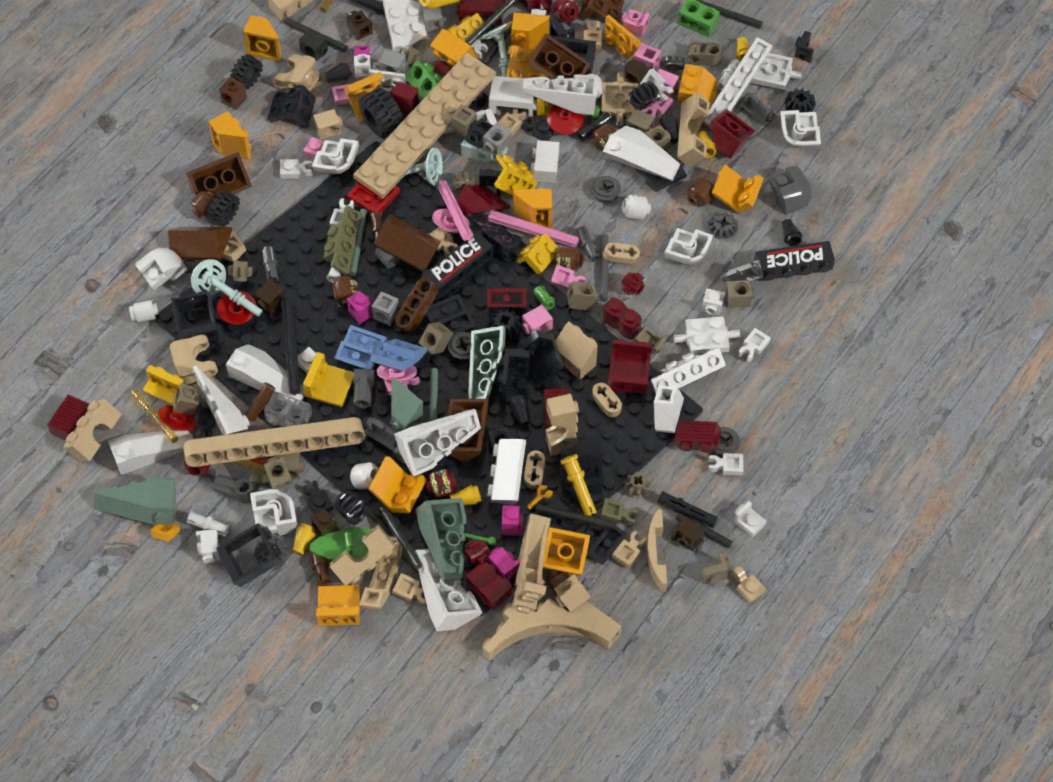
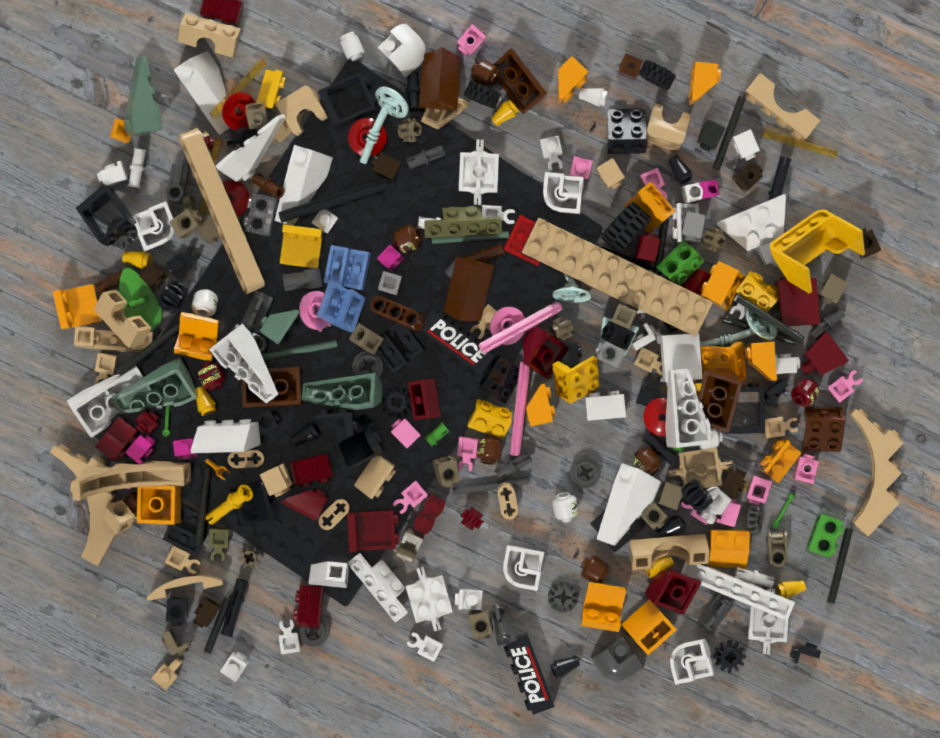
camera: 80 degrees right, 30 degrees up
none -> black brick [166,597,189,626]
none -> dark red slope [281,488,329,521]
none -> bright pink plate [393,481,428,514]
none -> bright pink brick [457,24,487,56]
none -> white plate [459,139,499,206]
none -> yellow cone [490,99,519,126]
none -> white cone [579,88,608,107]
none -> light orange slope [621,599,677,655]
none -> white brick [731,129,760,161]
none -> bright green hinge [772,493,795,529]

